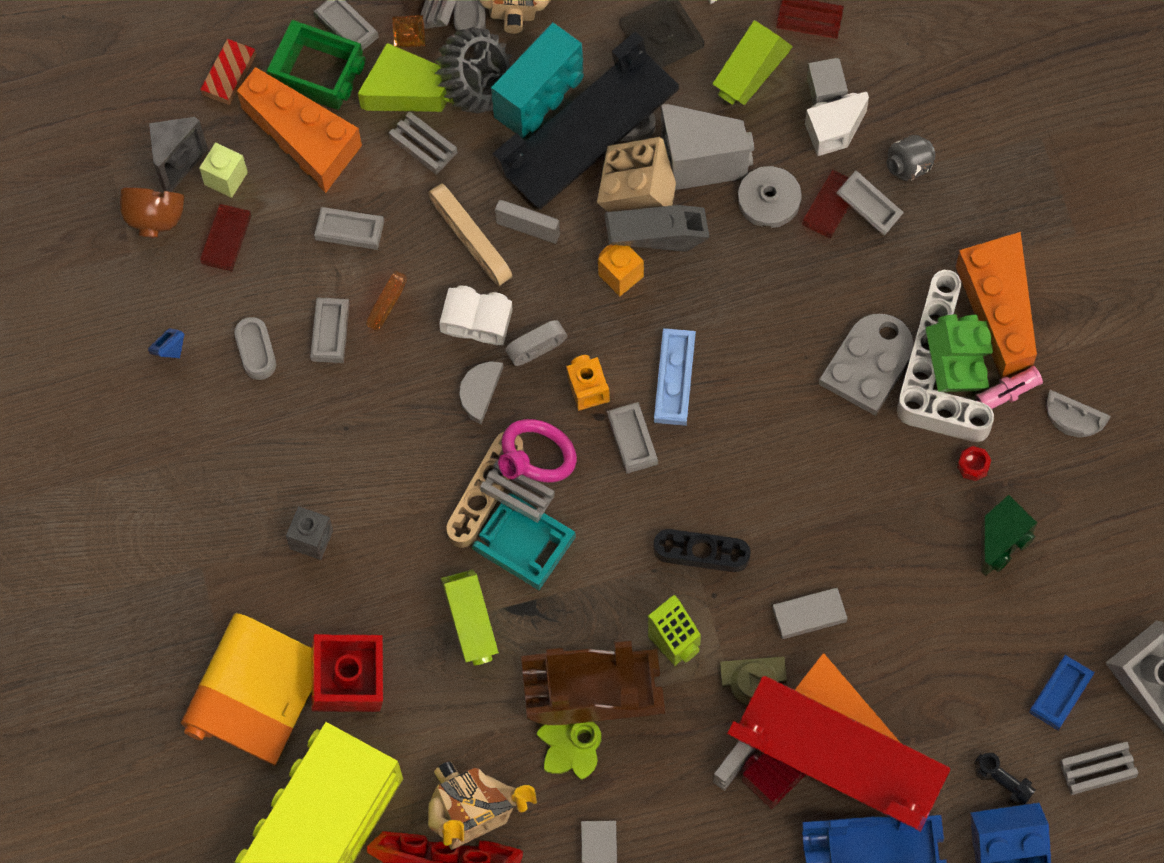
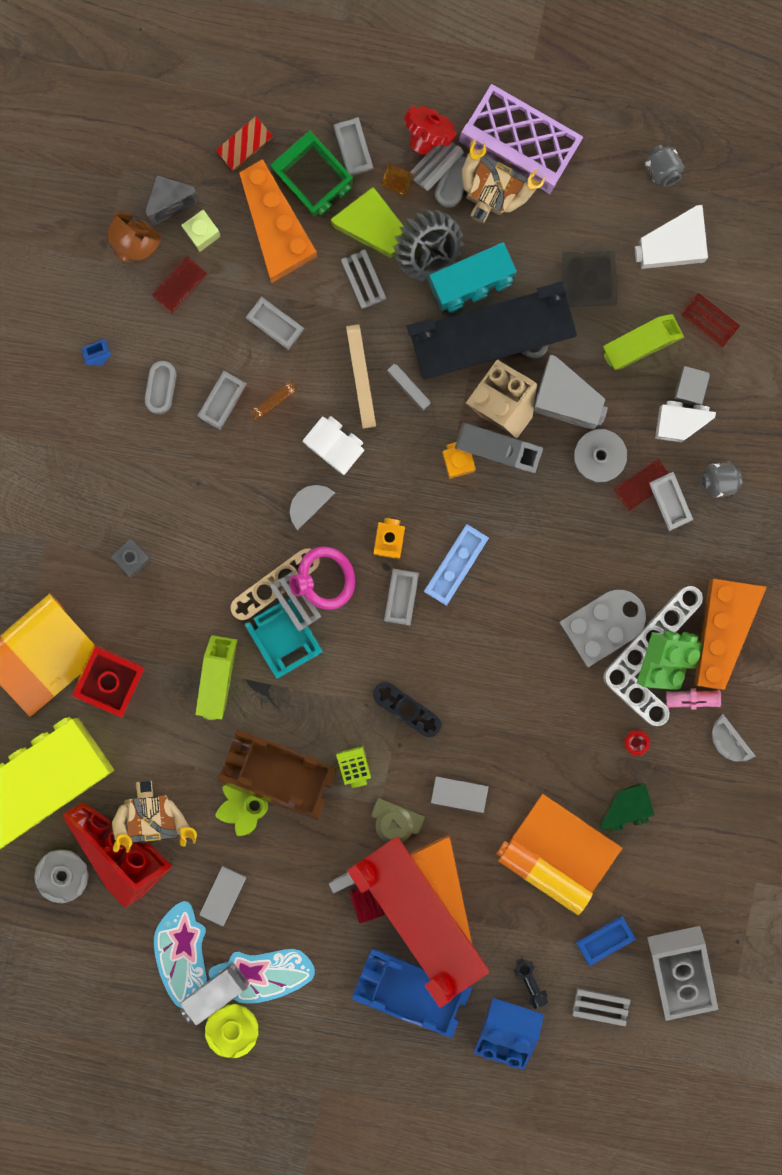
camera: 20 degrees right, 20 degrees up
light grey beam [505,320,567,366] -> none
none -> orange door [496,793,623,915]

